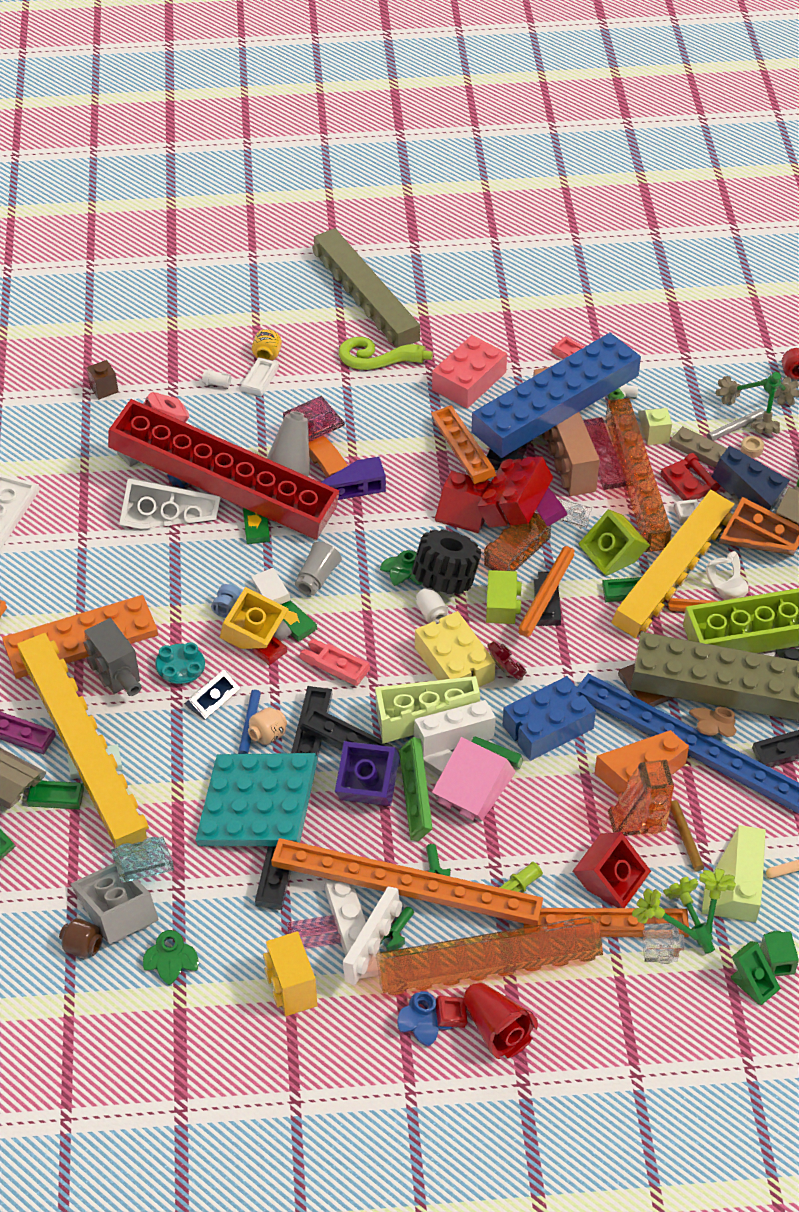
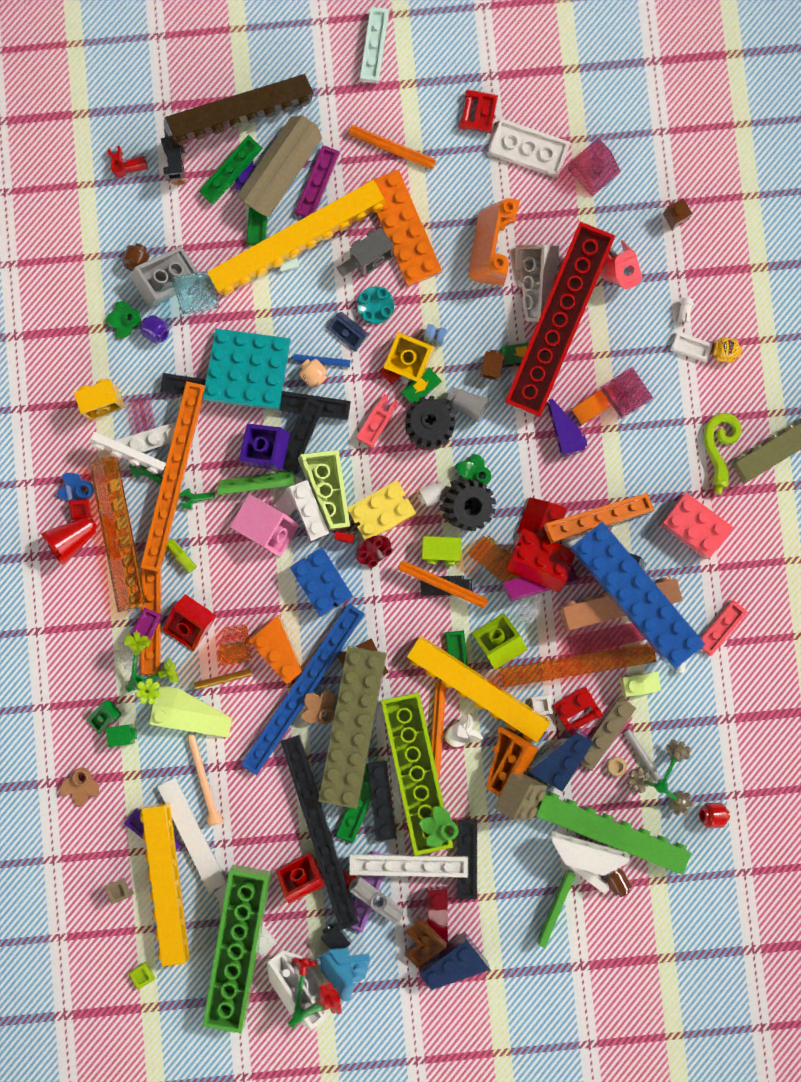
camera: 90 degrees right, 35 degrees up
white tile [251,568,291,604] -> none
light grey cone [267,411,310,476] -> none
green tile [471,736,523,769] -> none
none -> magenta tile [130,607,162,650]
none -> dark purple head [140,315,169,344]
none -> red tile [334,532,355,544]
none -> black wheel [405,396,455,450]
none -> orange windscreen [468,198,520,287]
none -> reddish brown brick [480,350,504,381]
none -> clear pink slope [568,137,621,197]

